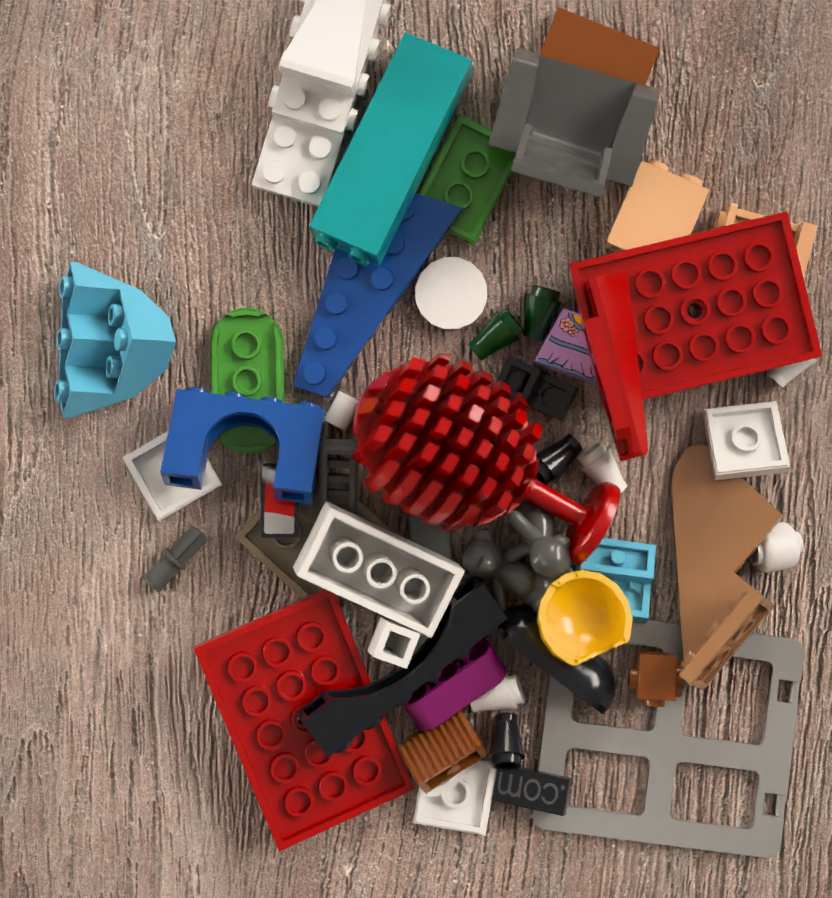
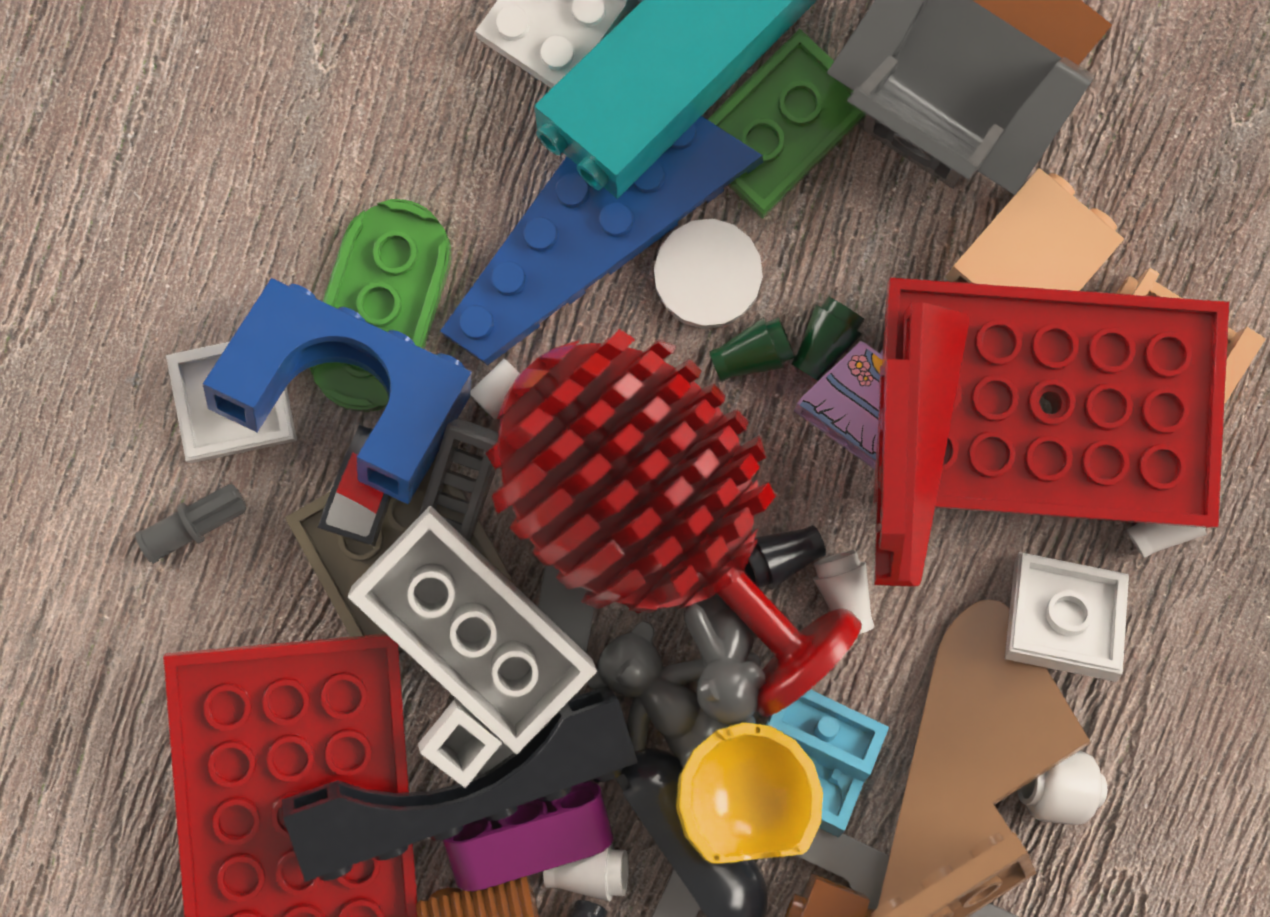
camera: 20 degrees right, 5 degrees down
medium azure brick [54,262,176,418] -> none
black slope [496,356,578,422] -> none

